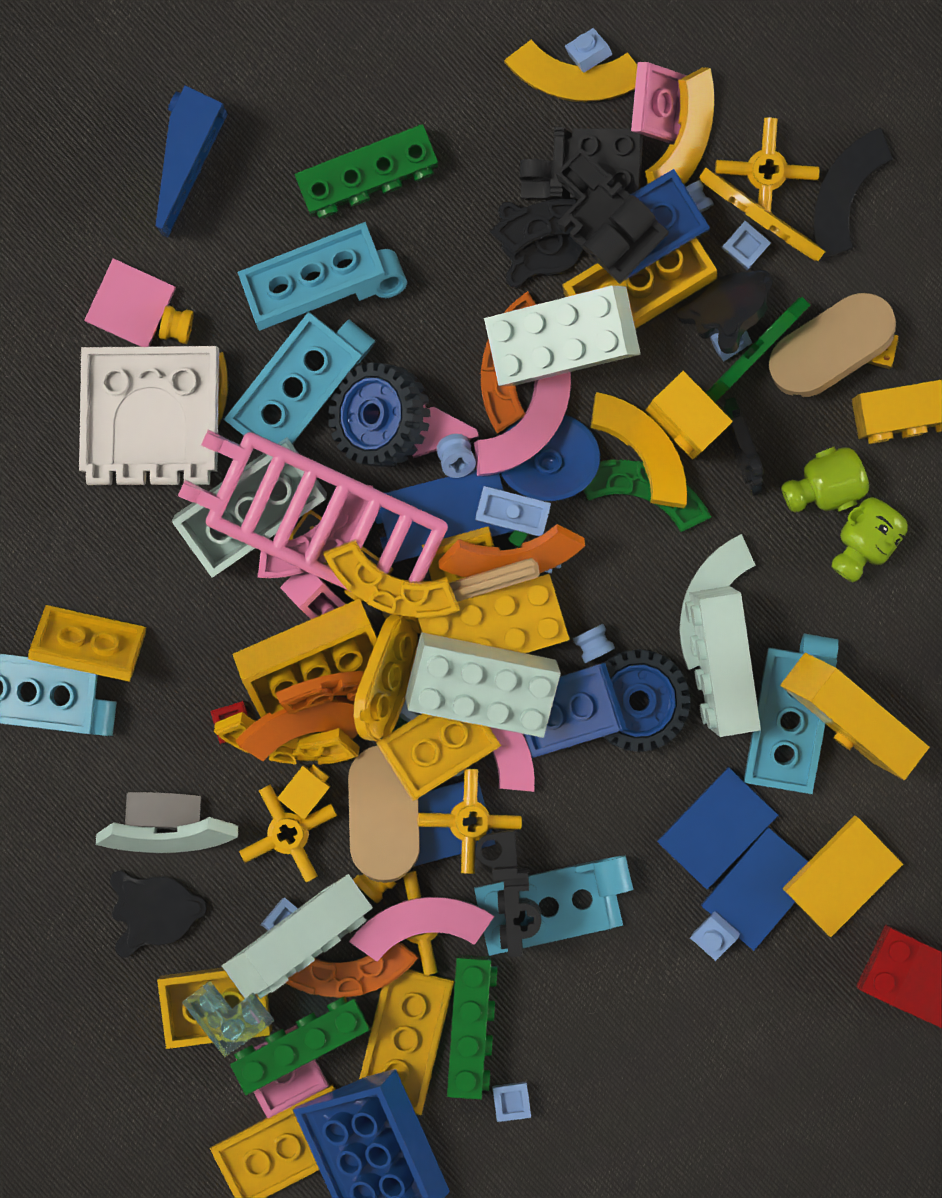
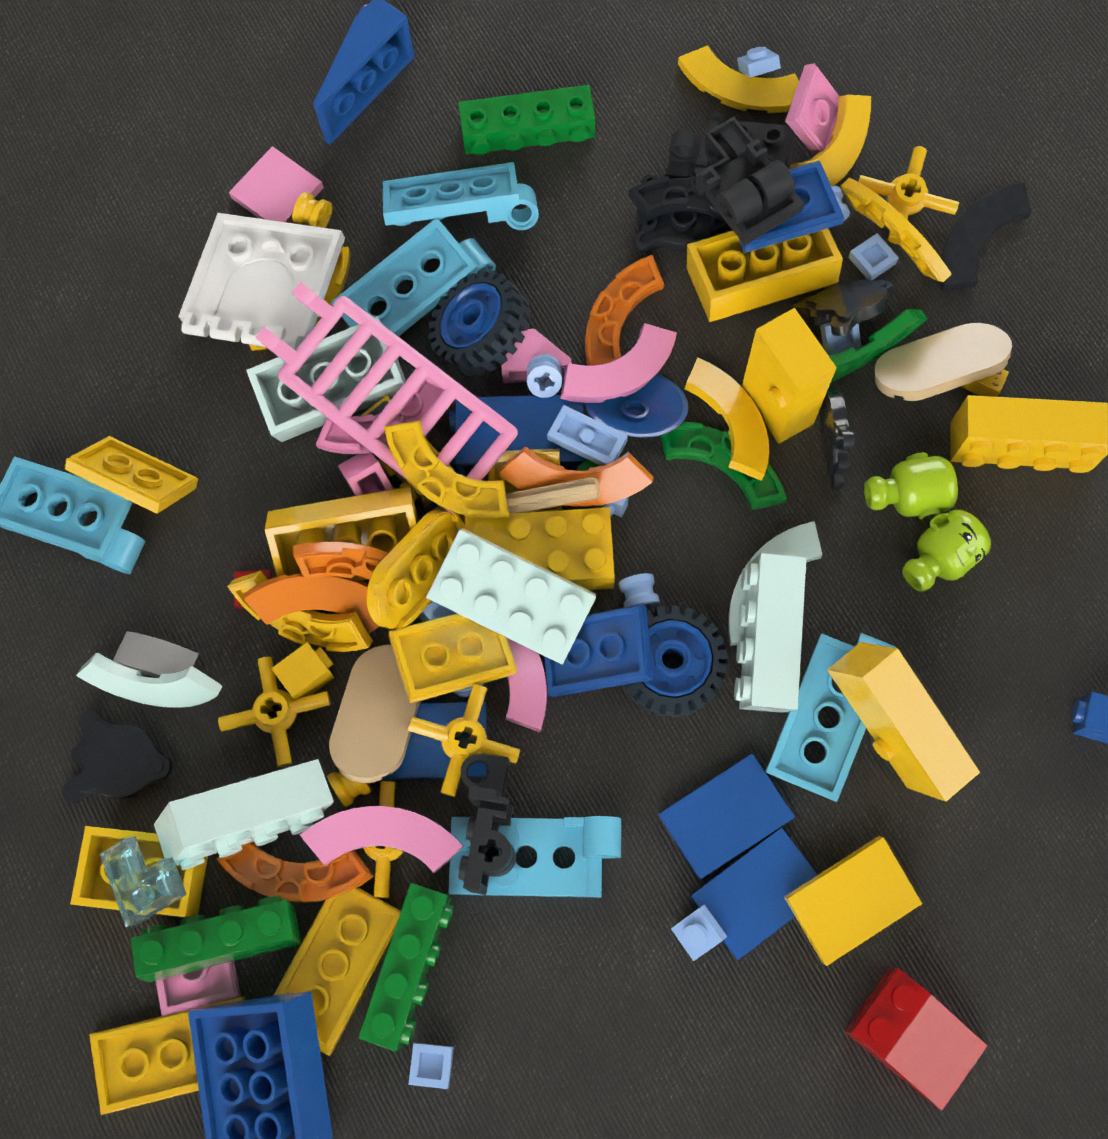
camera: 25 degrees right, 15 degrees down
light aqua brick [484,285,641,386] -> none

